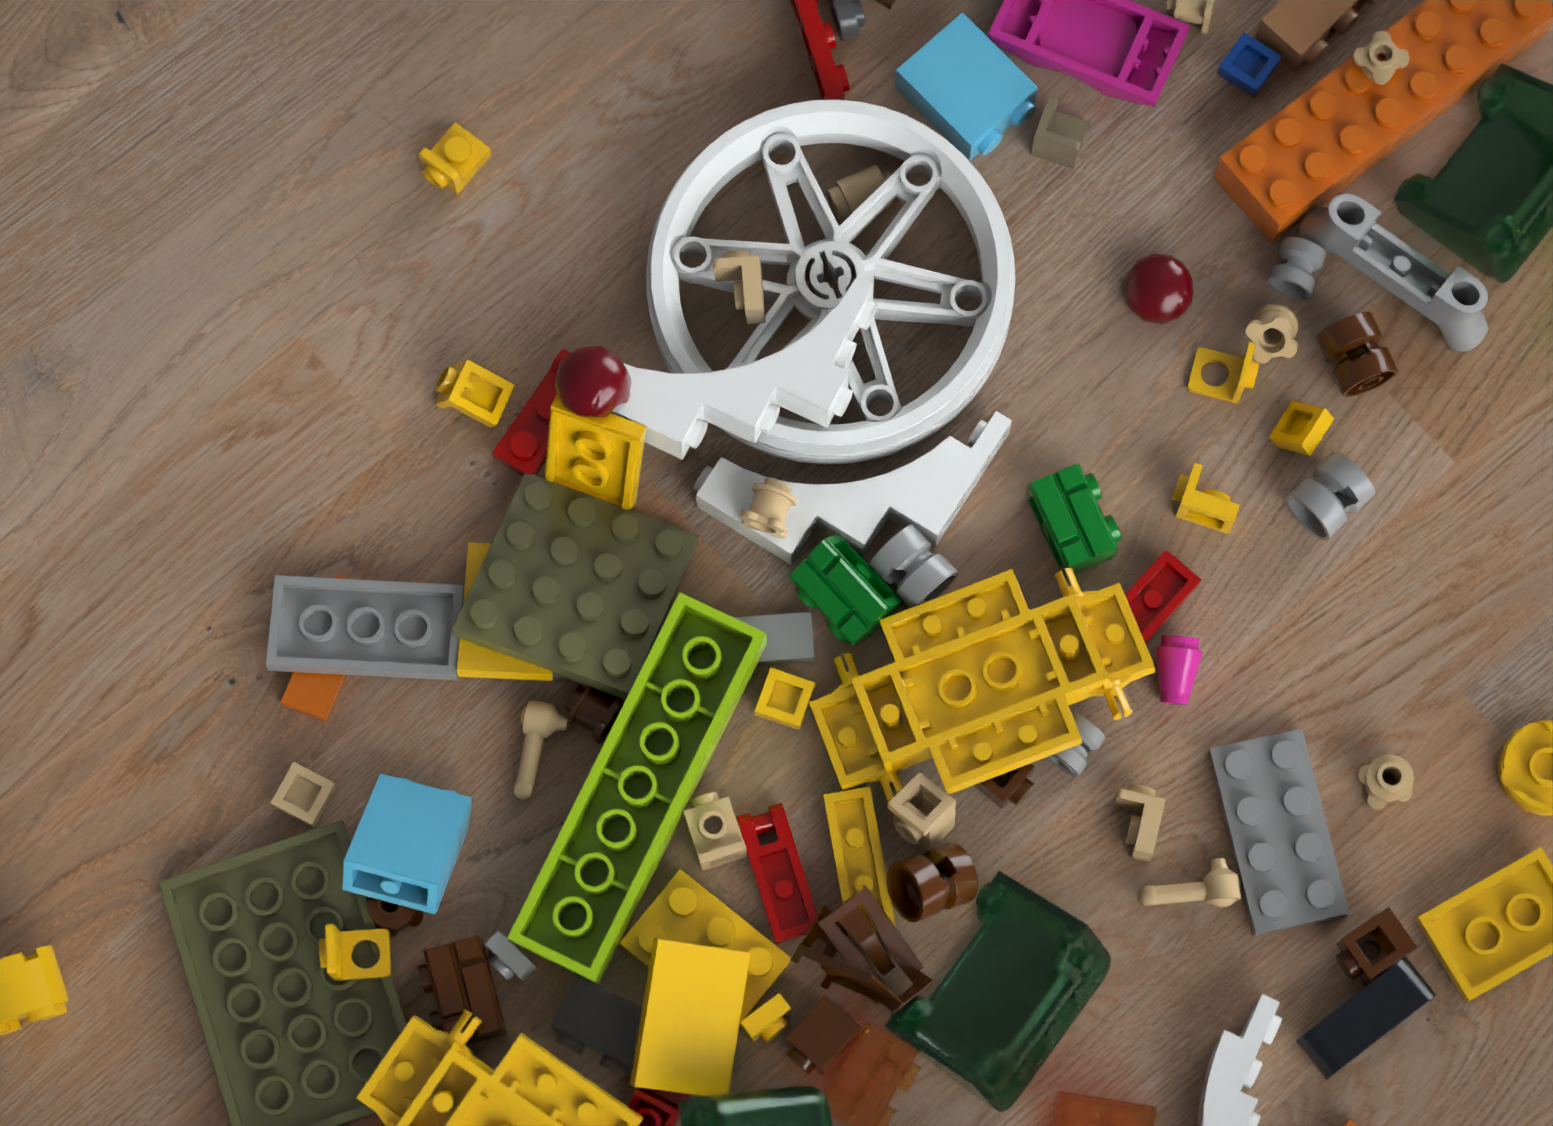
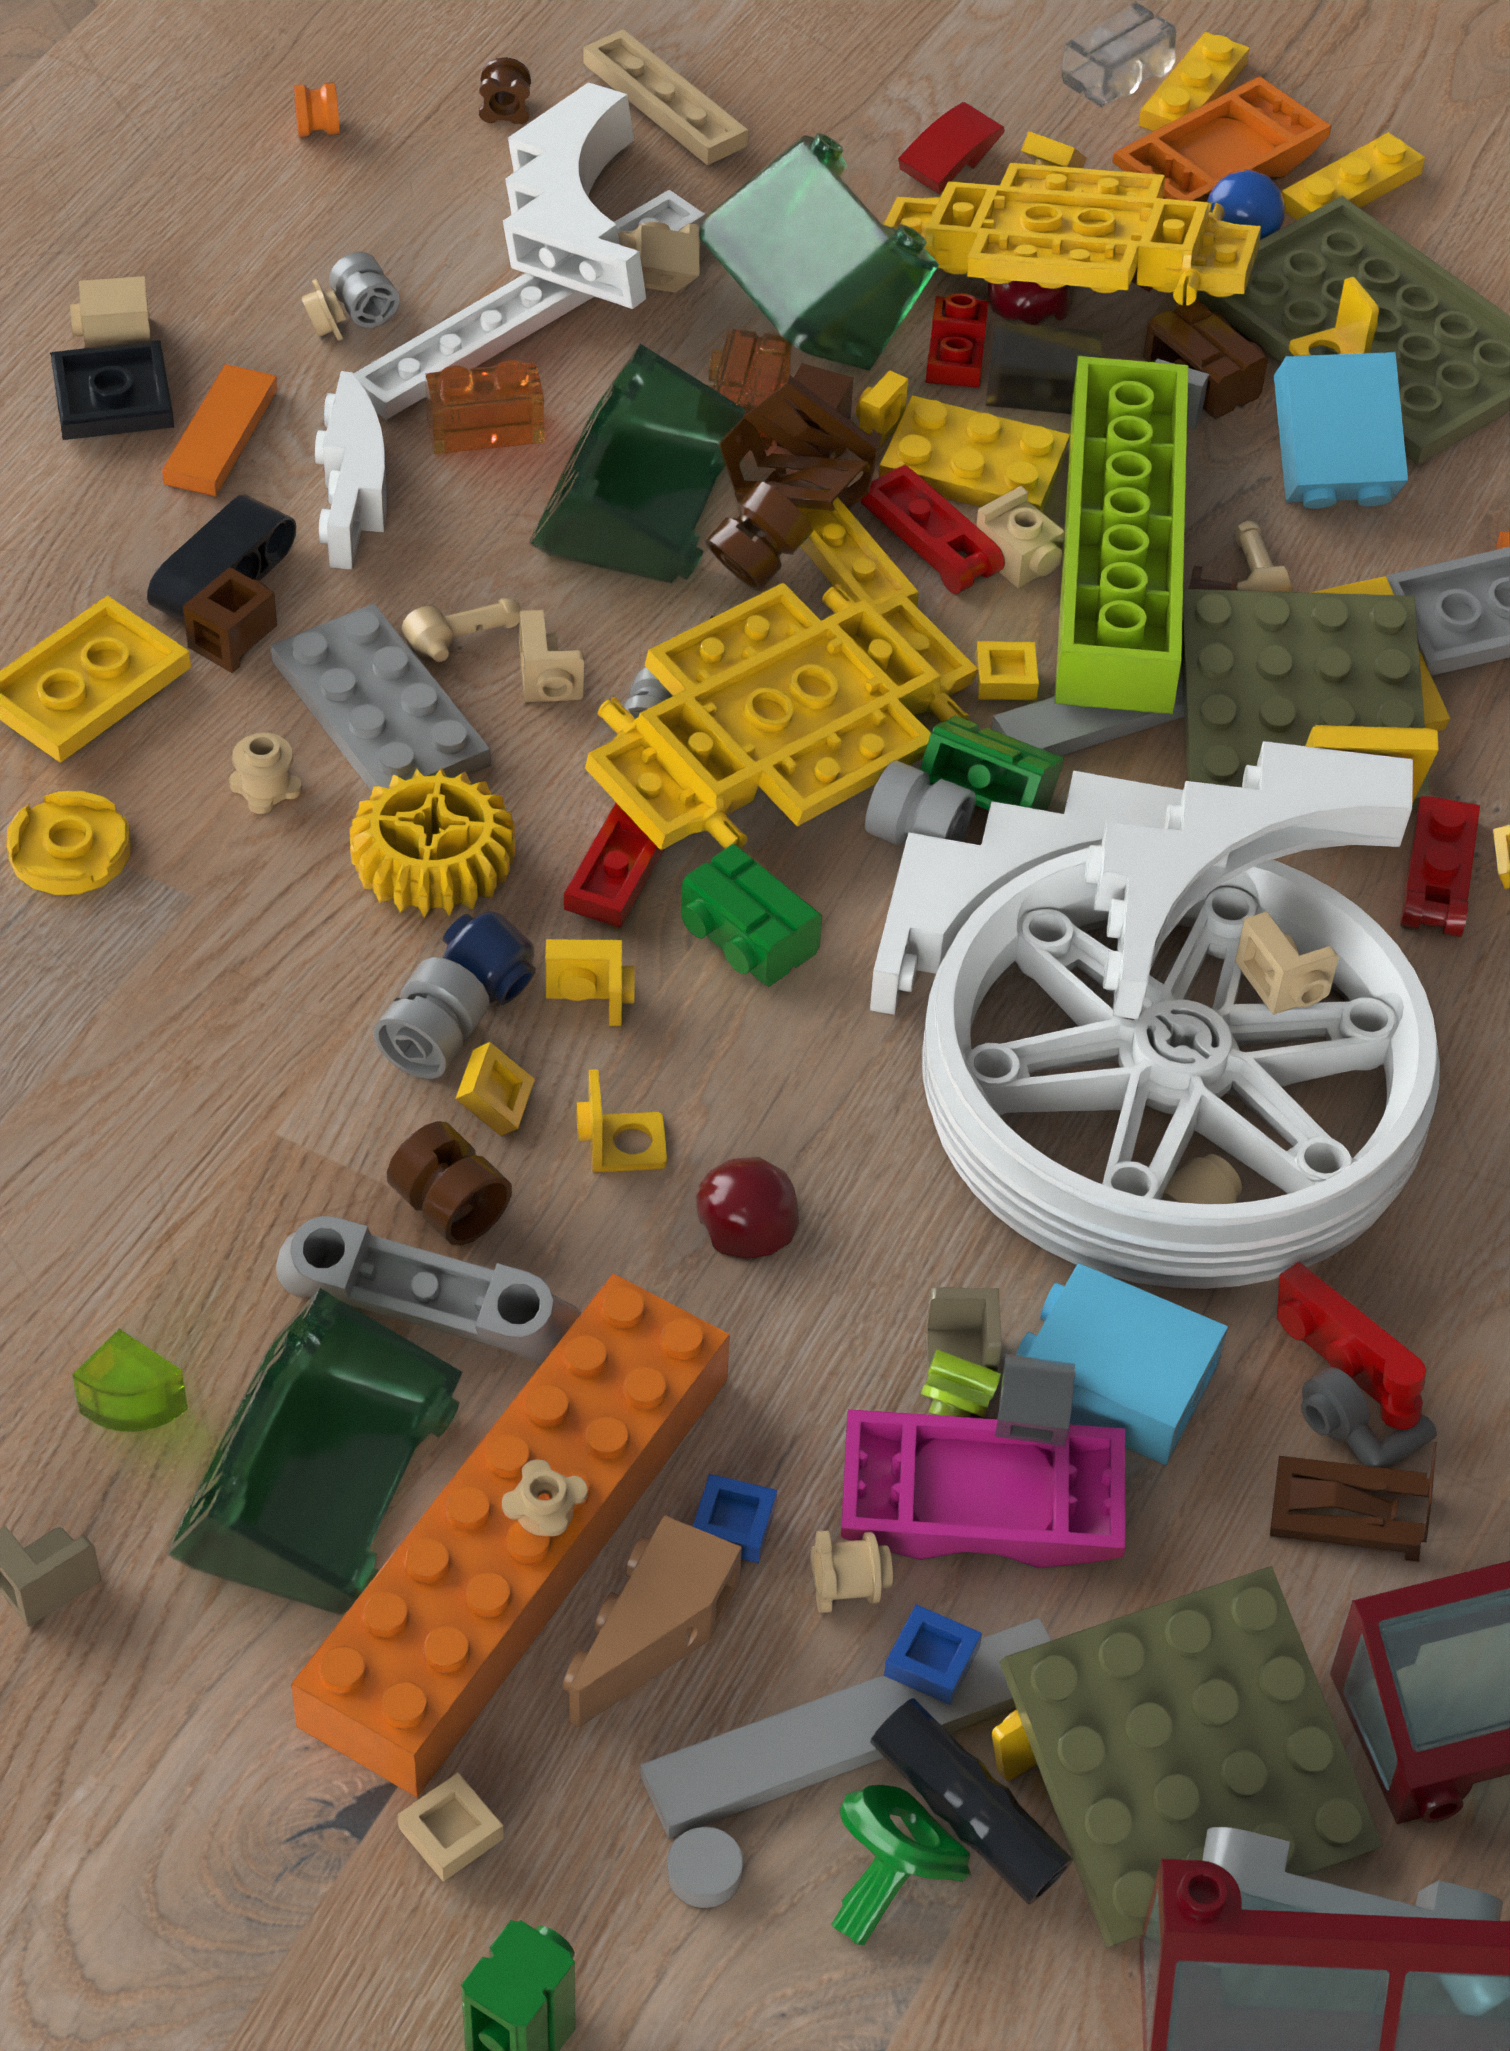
camera: 155 degrees right, 25 degrees down
tan plate [270,762,338,828] -> none
dark red hair [554,346,631,418] -> none
yellow tile [630,938,751,1099] -> none
tan brick [740,478,797,539] -> none
tan brick [887,772,956,851] -> none
dark pink cone [1156,635,1203,705] -> none
tan brick [1245,304,1298,363] -> none
light grey wheel [1267,237,1326,299] -> none
none -> yellow gear [349,767,516,918]
none -> dark blue head [442,911,536,1005]
none -> lime plate [920,1349,1001,1419]
none -> dark grey brick [995,1354,1075,1446]

